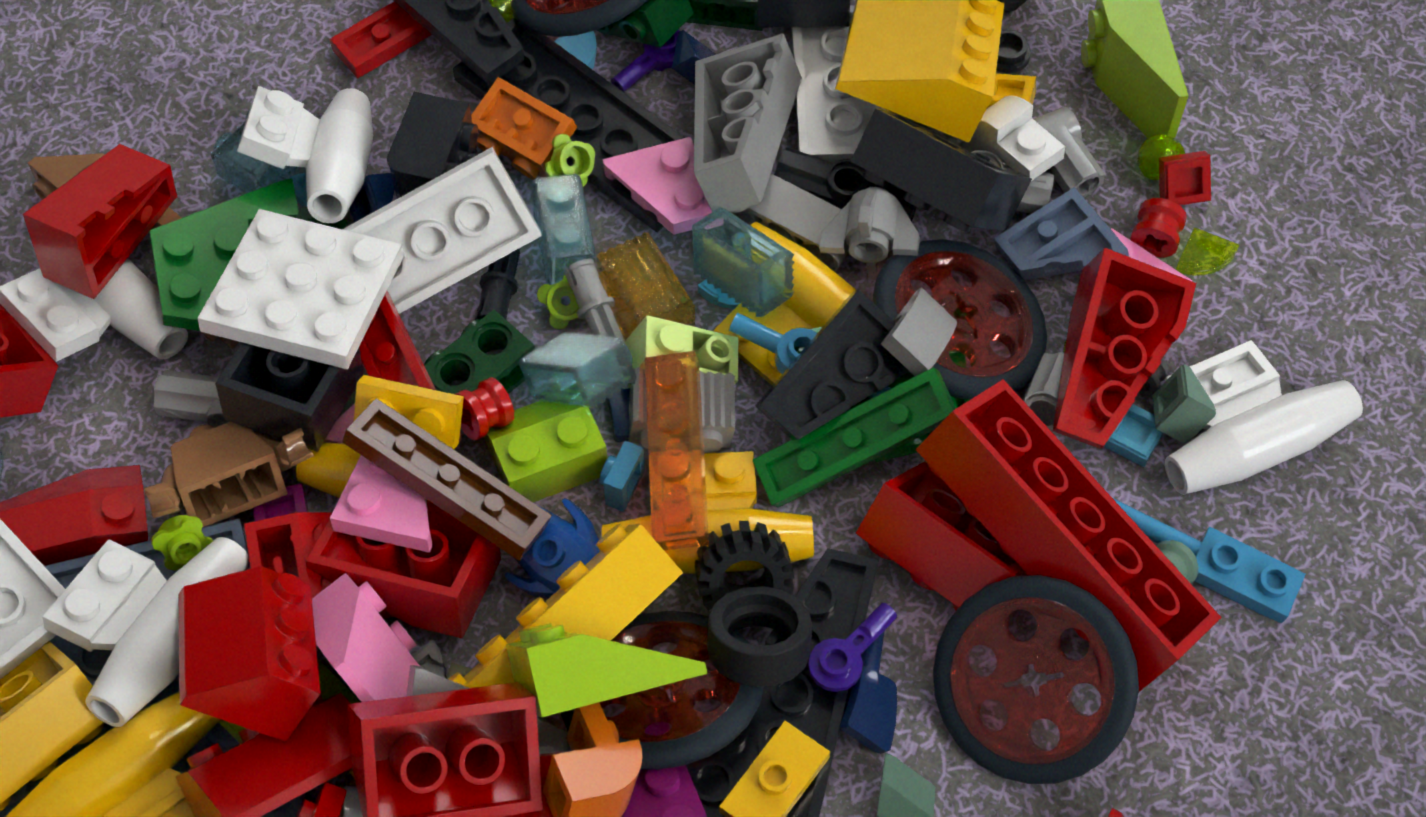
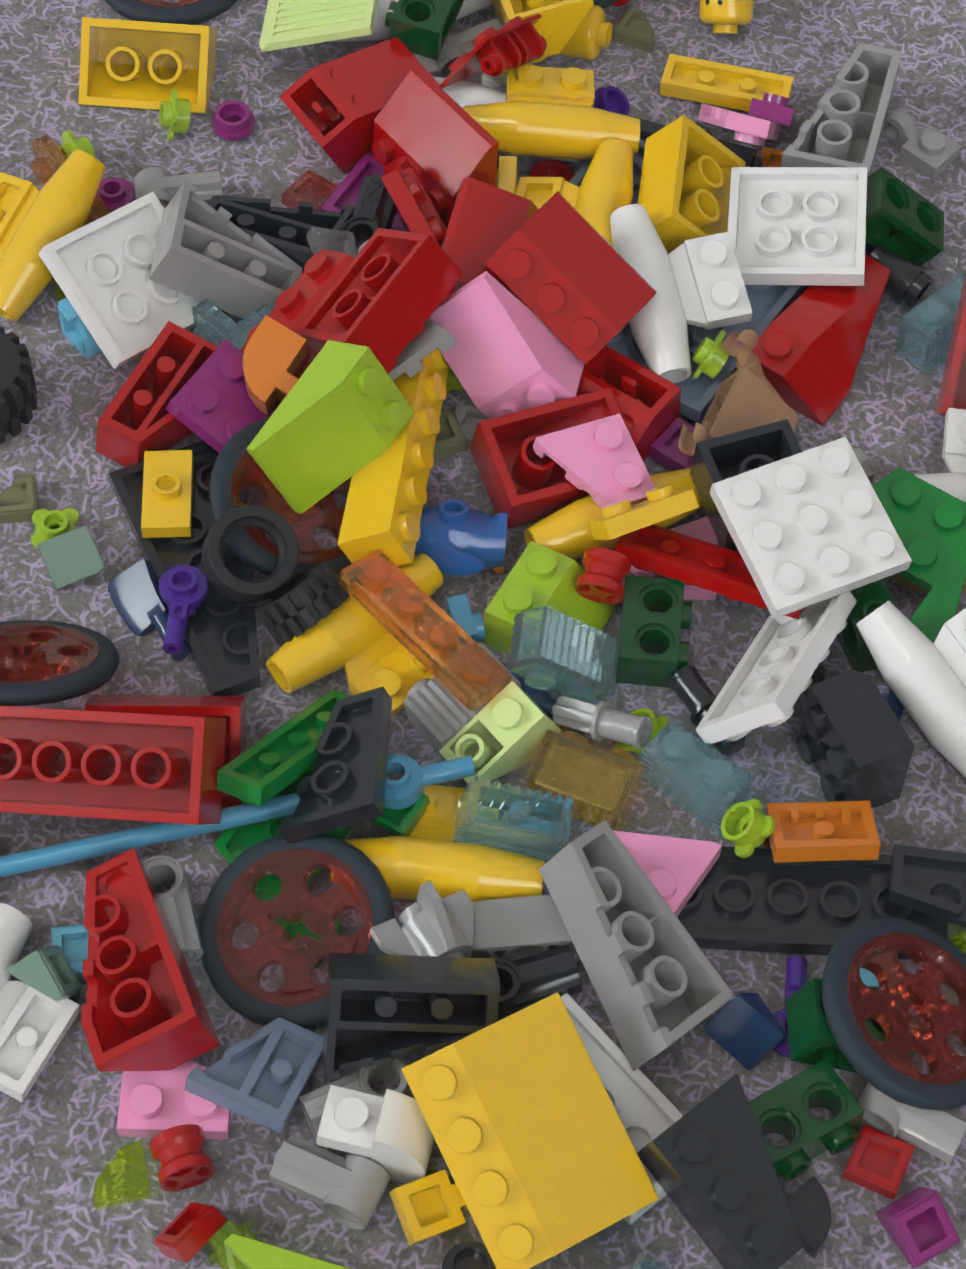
camera: 140 degrees right, 5 degrees down
plate [342,398,552,561] -> none
light grey slope [881,287,957,376] -> none

